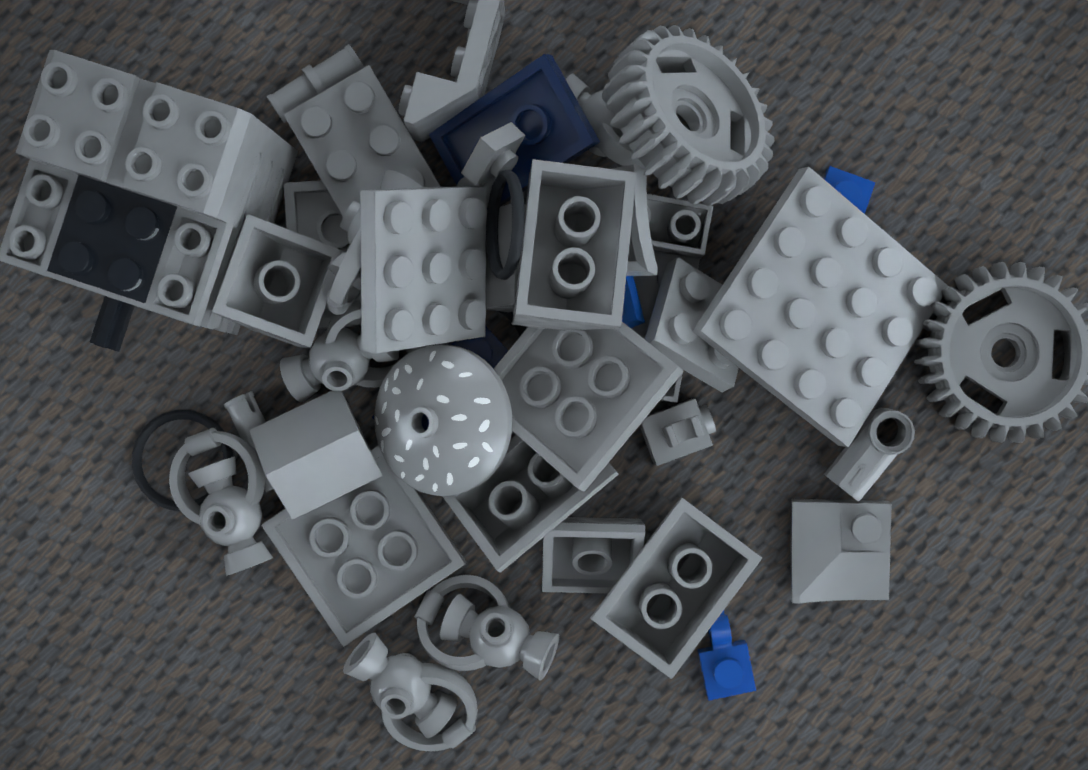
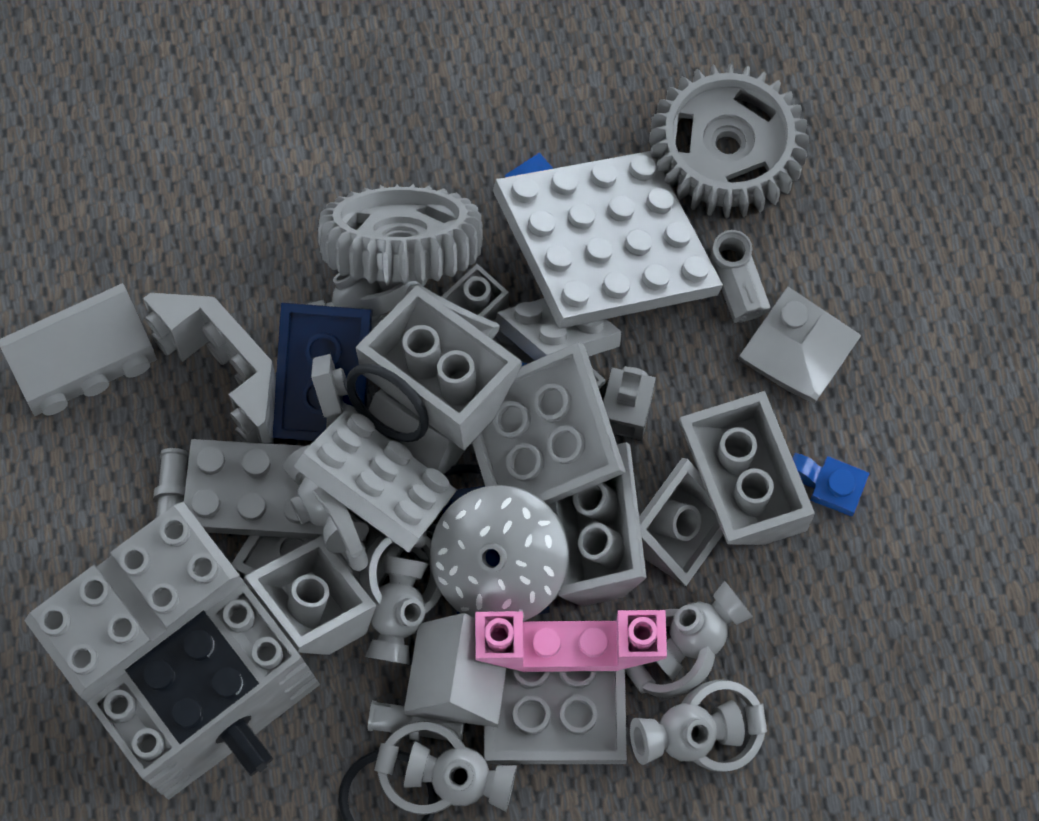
camera: 55 degrees left, 20 degrees down
none -> bright pink slope [475,610,667,672]

